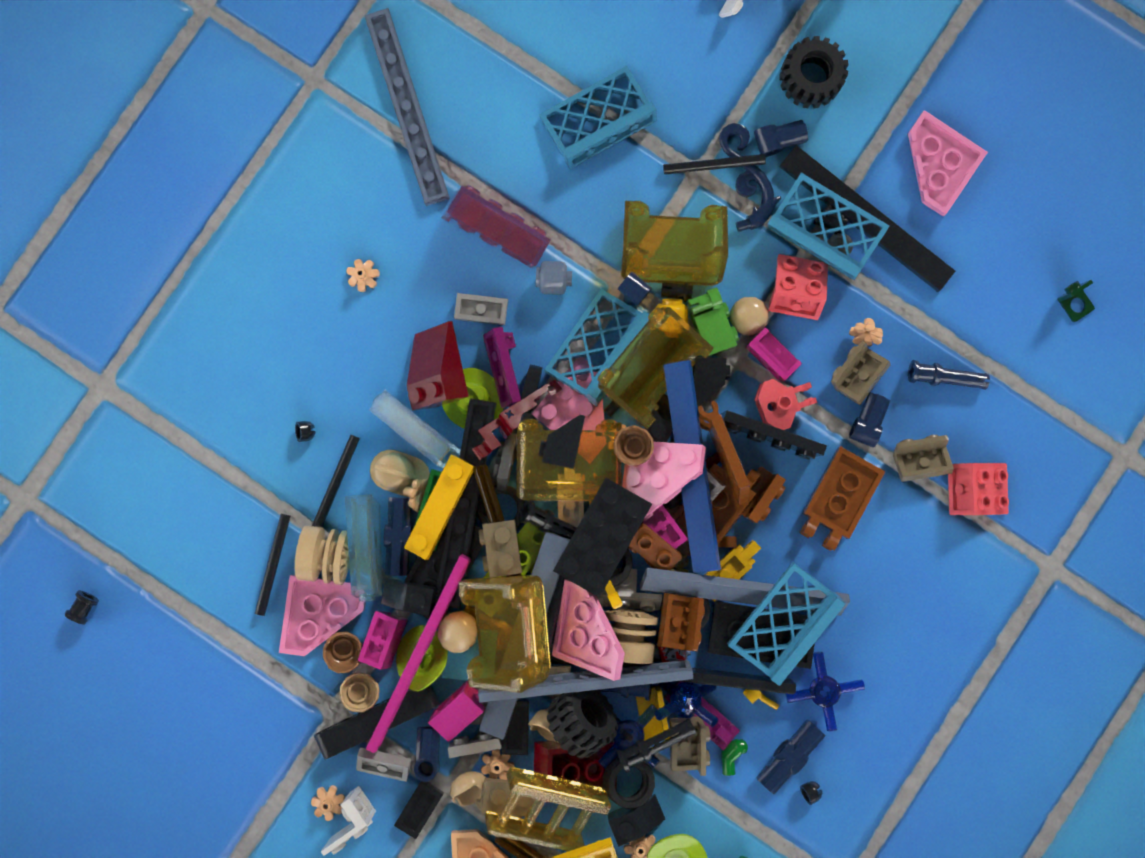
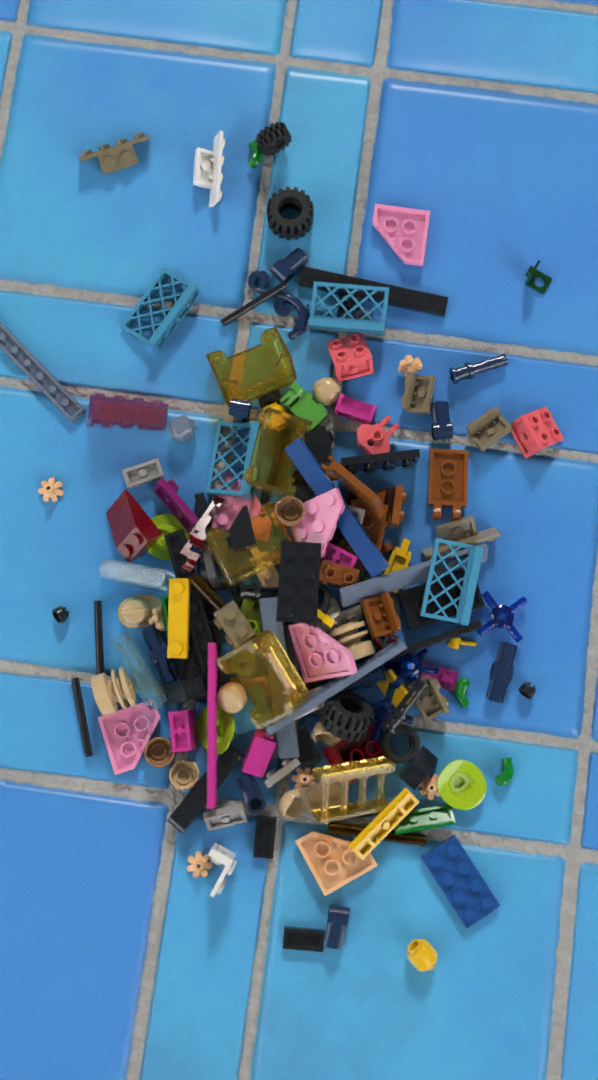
camera: 25 degrees left, 5 degrees down
none -> dark tan bracket [421,515,501,560]

